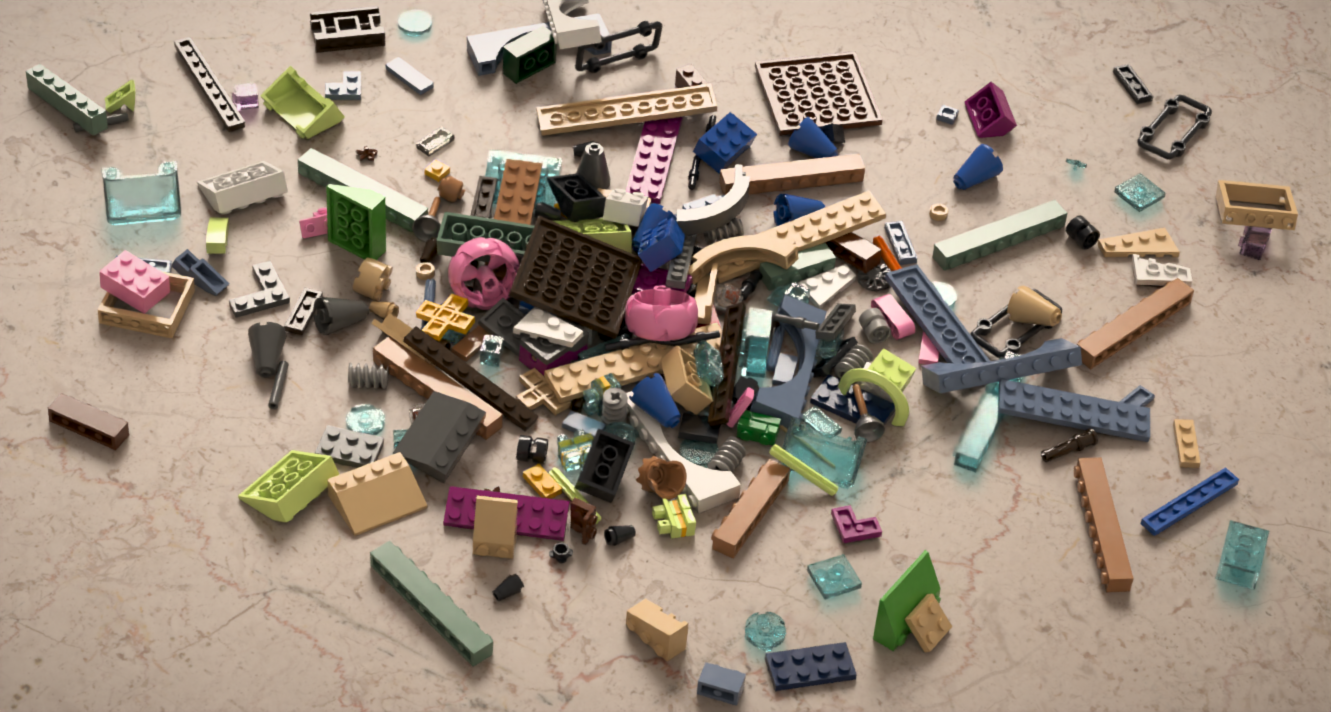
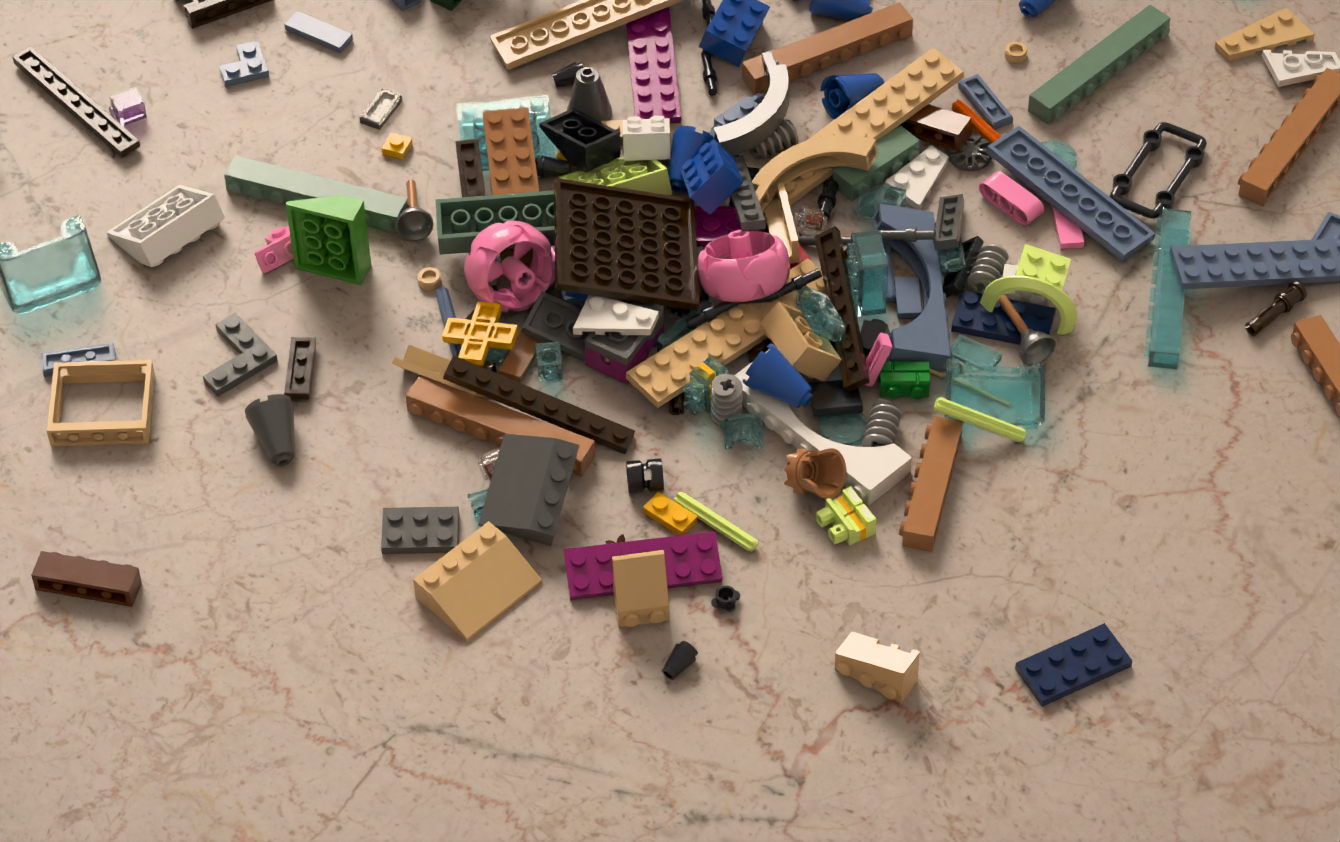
camera: 10 degrees left, 5 degrees up
bright pink brick [100,250,170,314] -> none
sand blue slope [171,249,230,296] -> none
yellowish green slope [206,217,229,254] -> none
yellowish green slope [238,450,340,522] -> none
yellowish green windscreen [260,66,345,139] -> none
dark grey piece [268,361,289,409] -> none
dark grey cone [313,297,369,335] -> none
clear light blue tile [346,404,385,436] -> none
light grey piece [348,363,389,389] -> none
tan brick [353,257,393,302] -> none
reddish brown plant [356,146,378,161] -> none
tan cone [369,301,399,319] -> none
sand green brick [370,541,494,667] -> none
dark brown cone [419,238,438,263] -> none
medium nougat head [437,176,465,203] -> none
tan plate [516,368,571,415] -> none
clear light blue hips [557,429,593,472] -> none
sand blue tile [562,410,606,440] -> none
reddish brown bracket [570,498,598,545] -> none
black brick [574,428,635,503] -> none
black cone [604,525,636,546] -> none
sand blue brick [697,662,746,706] -> none
clear light blue plate [744,612,786,651] -> none
clear light blue plate [807,554,862,600] -> none
magenta plate [831,505,882,544] -> none
light grey wheel [859,308,891,344] -> none
bright green slope [873,550,941,651] -> none
tan plate [905,594,952,652] -> none
sand blue arch [921,338,1082,393] -> none
tan cone [1007,285,1062,326] -> none
black wheel [1066,215,1100,249] -> none

